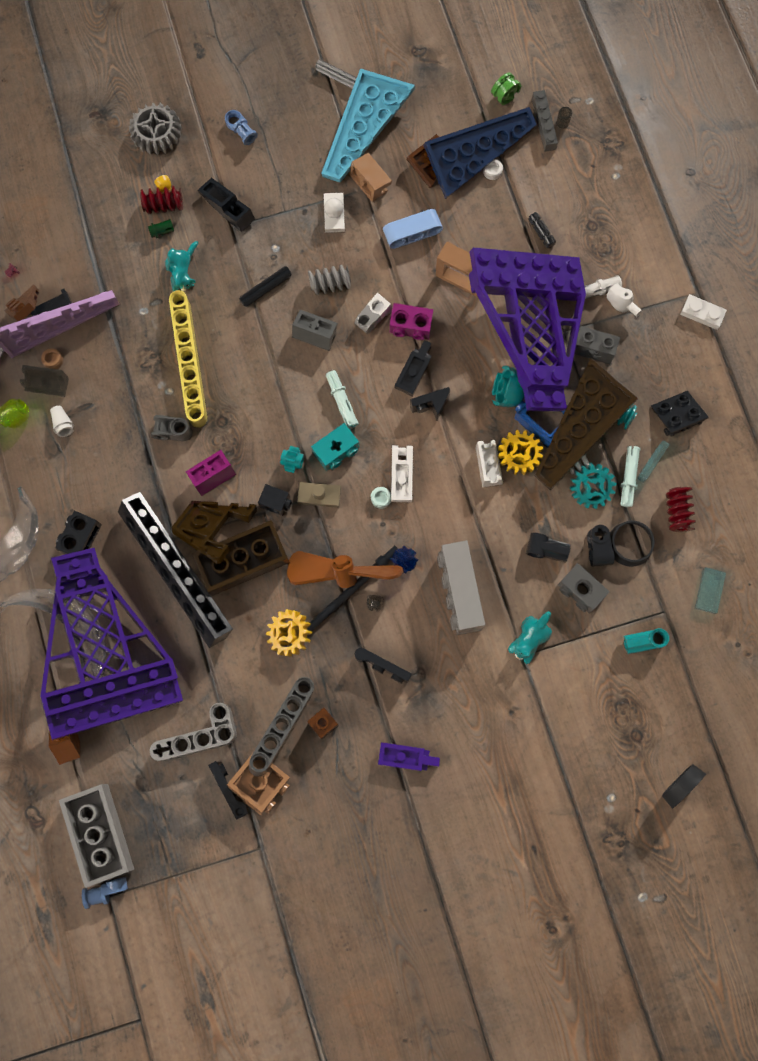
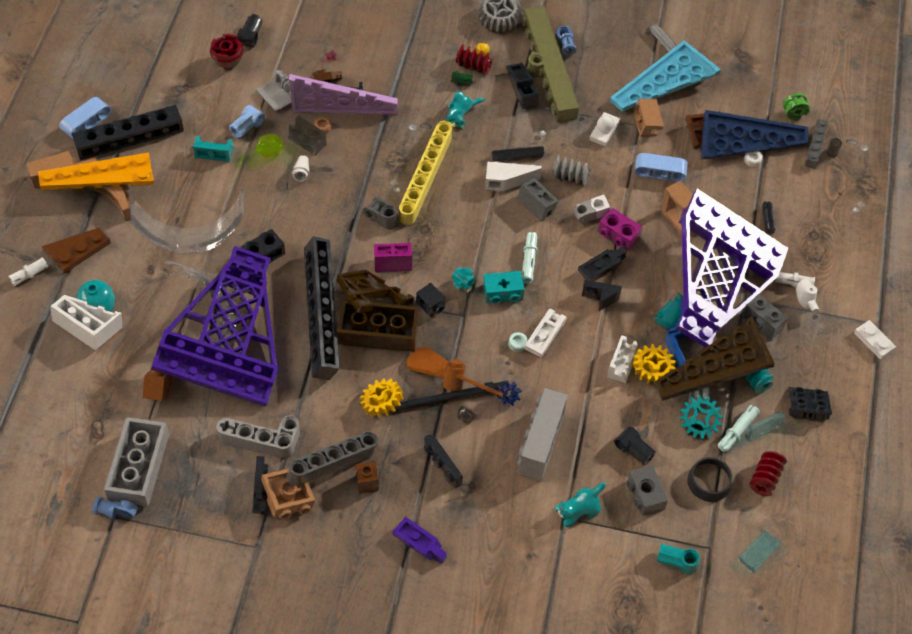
camera: 25 degrees right, 20 degrees down
dark tan tile [297,482,341,508] -> none
black piece [587,525,614,567] -> none
none -> white slope [485,162,542,191]
none -> olive hinge [522,6,579,122]

